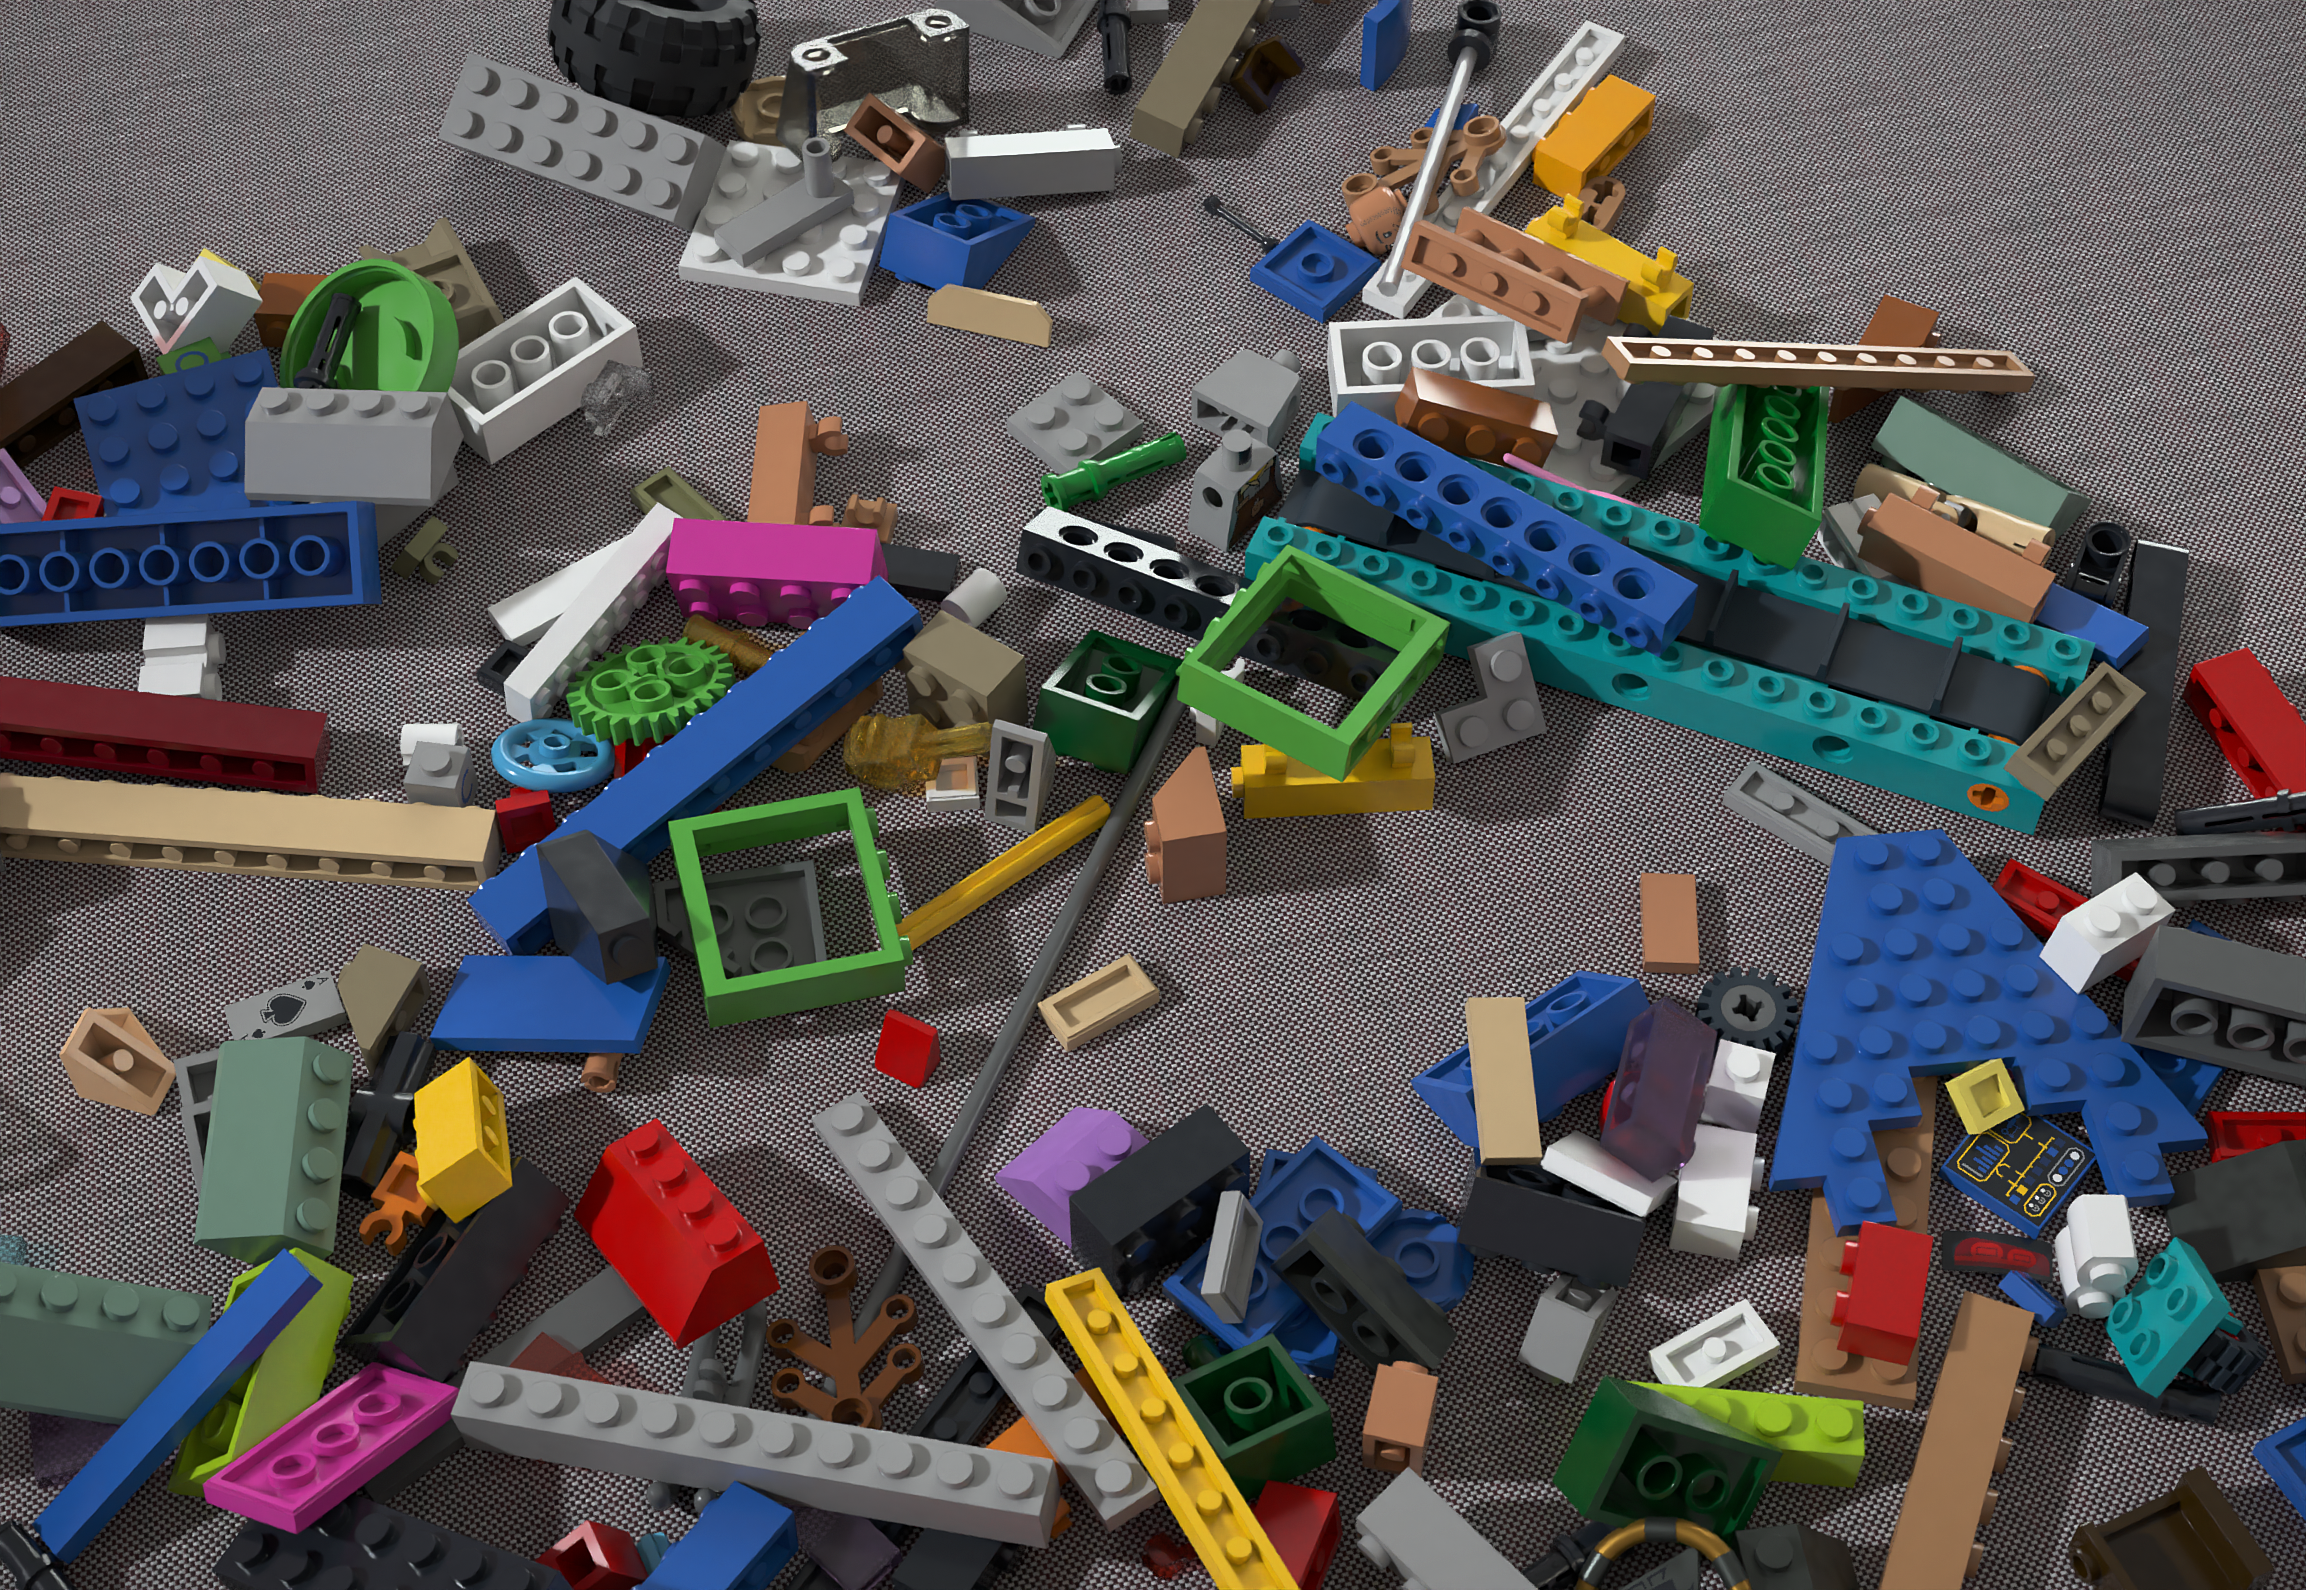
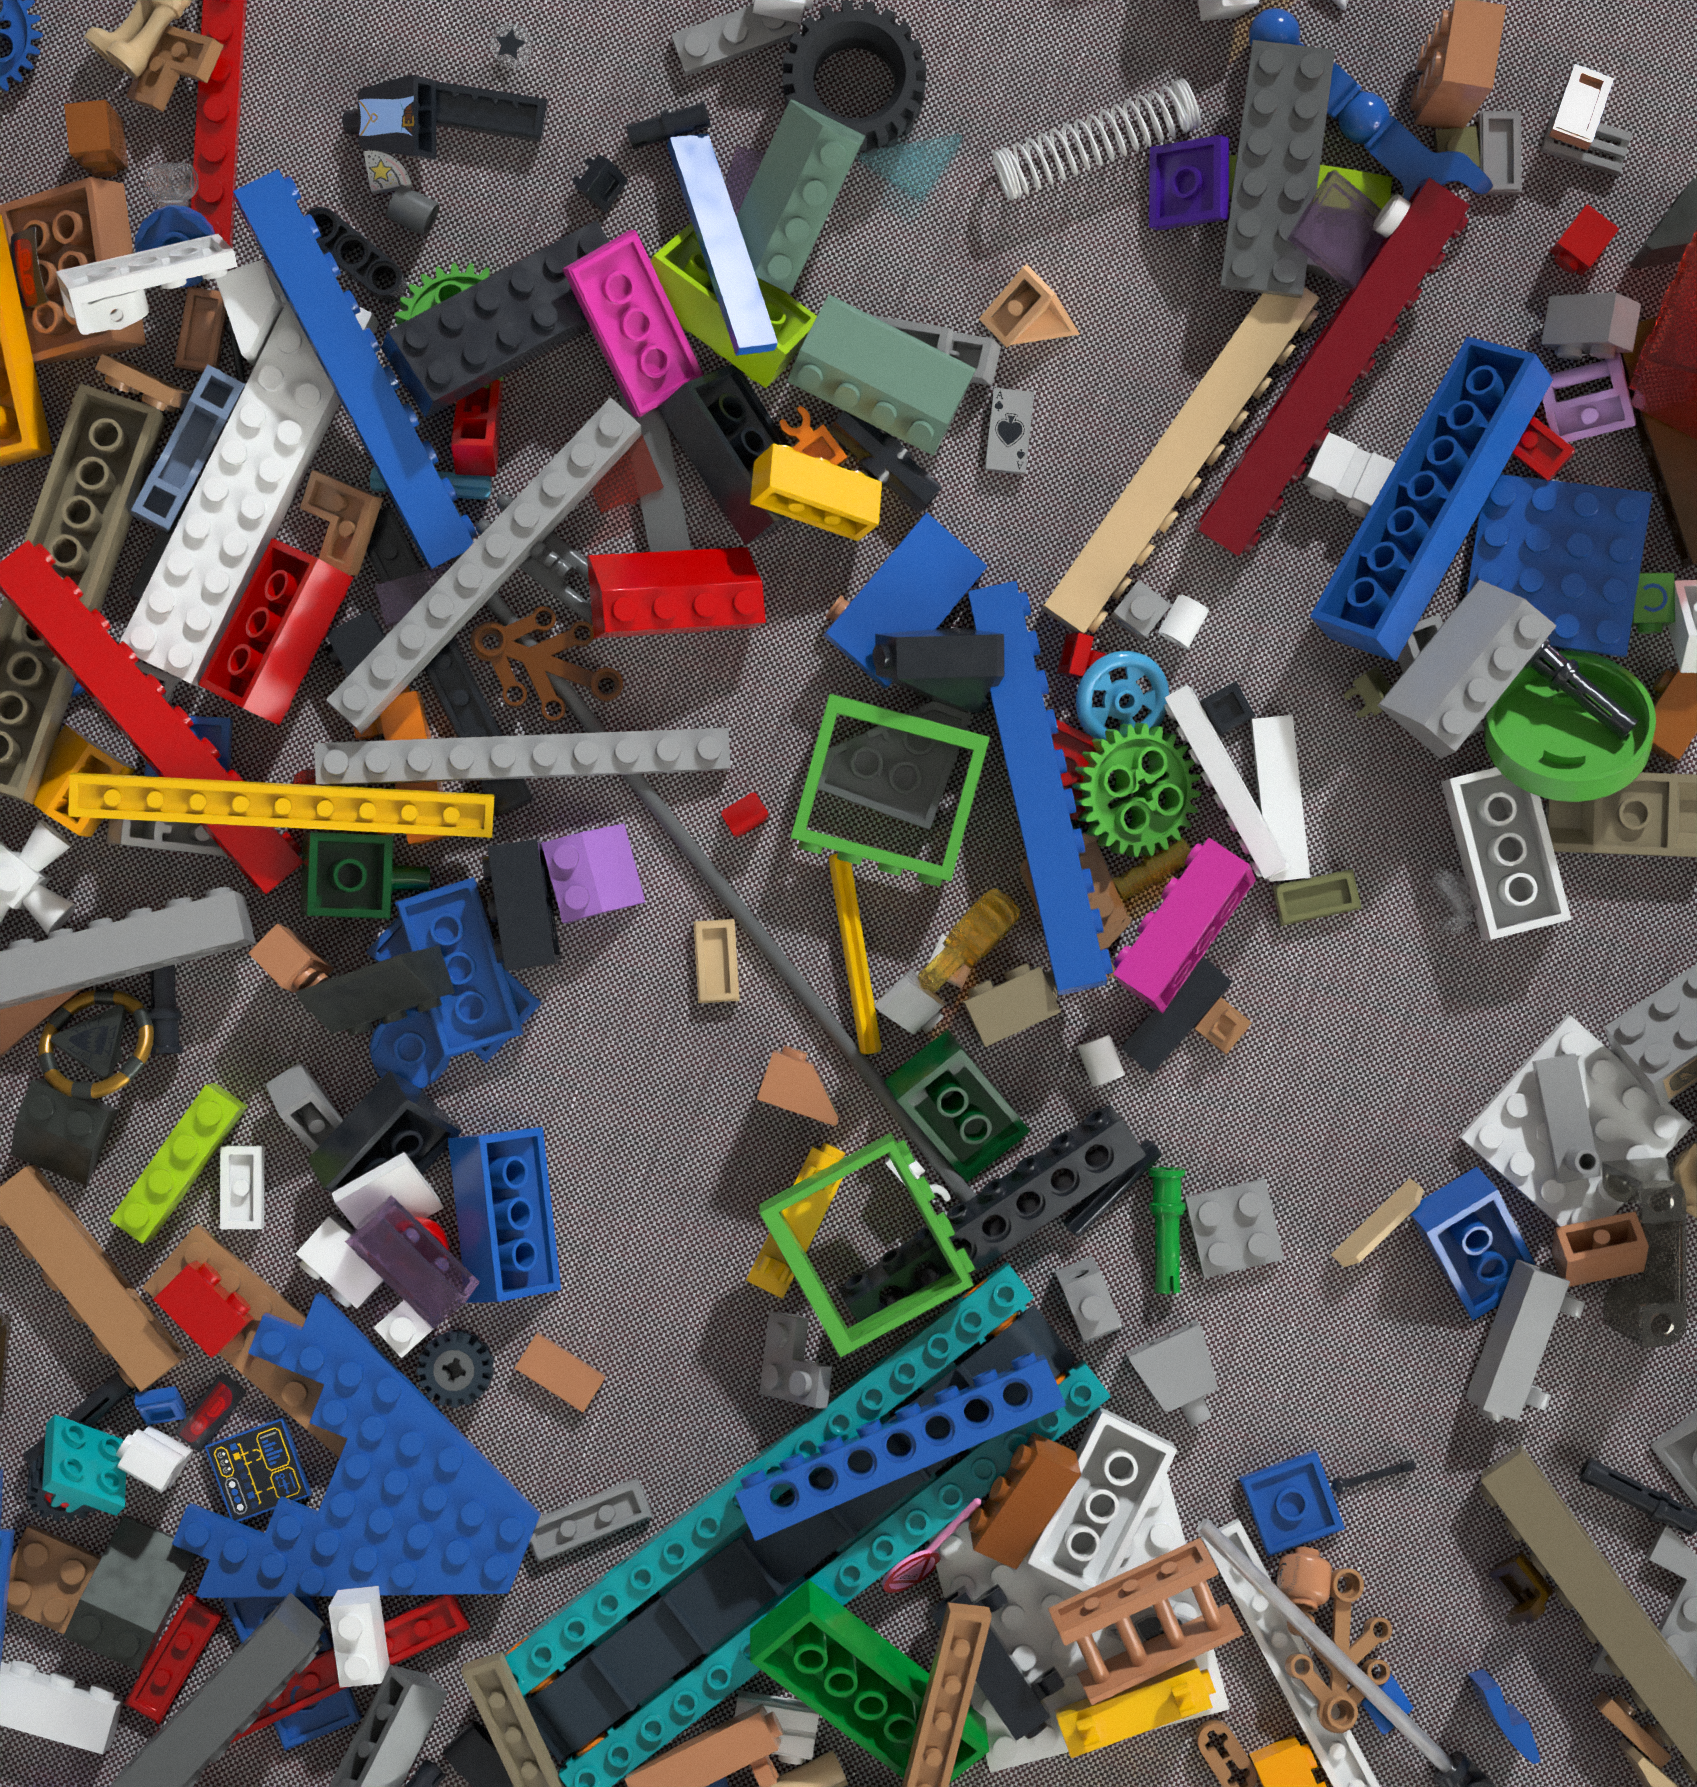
camera: 120 degrees right, 35 degrees up
dark tan slope [338,943,432,1077] -> none
nougat brick [747,401,849,527] -> none
light grey tile [1201,1191,1263,1324] -> none
tan tile [1465,997,1542,1165] -> none
dark green slope [1552,1375,1783,1548] -> none
light yellow tile [1945,1058,2025,1135] -> none

